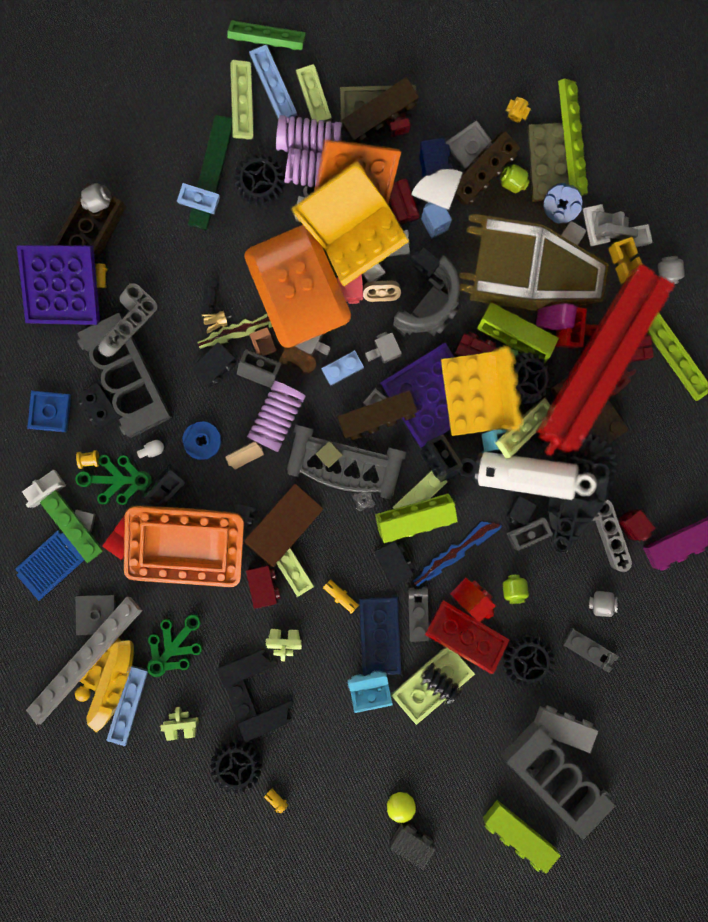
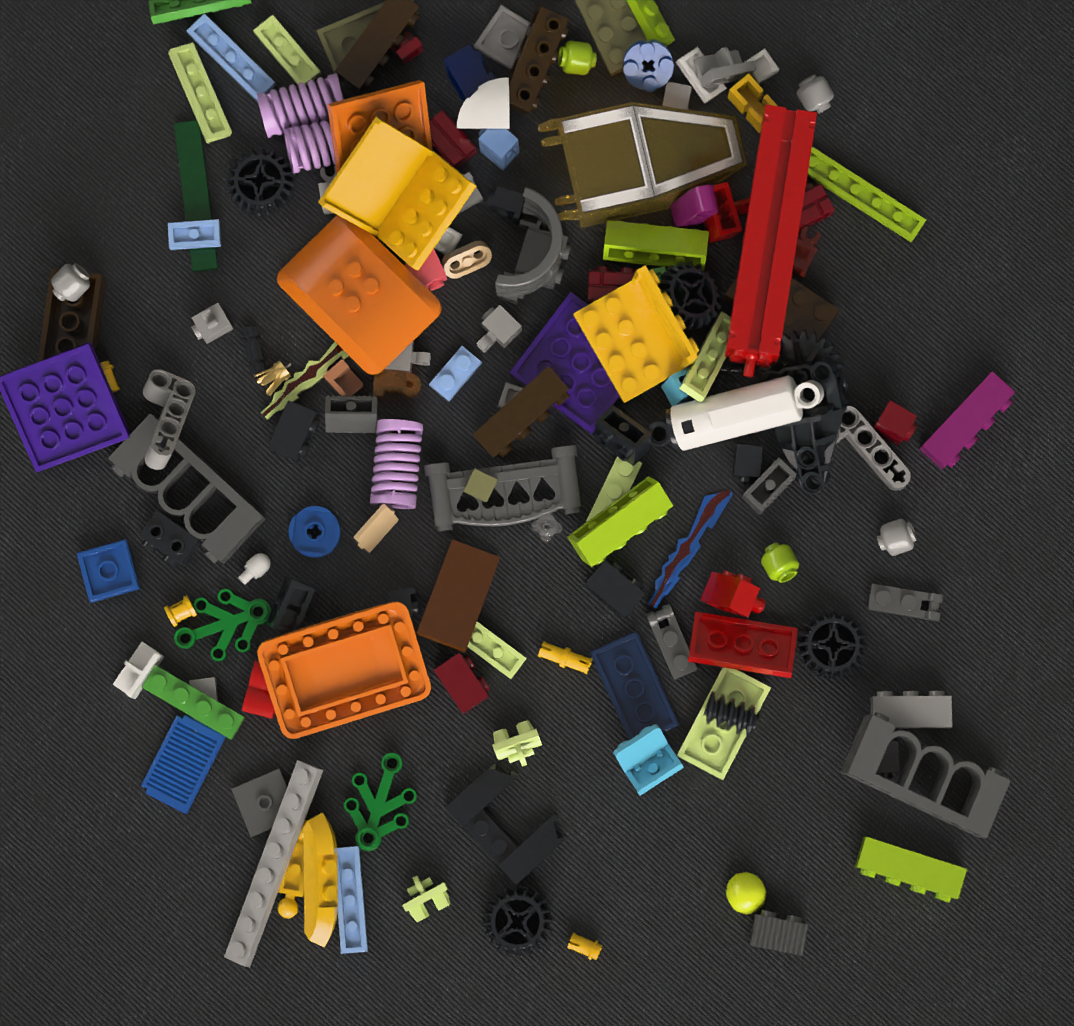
camera: 10 degrees left, 5 degrees down
none -> light grey brick [191,303,233,344]

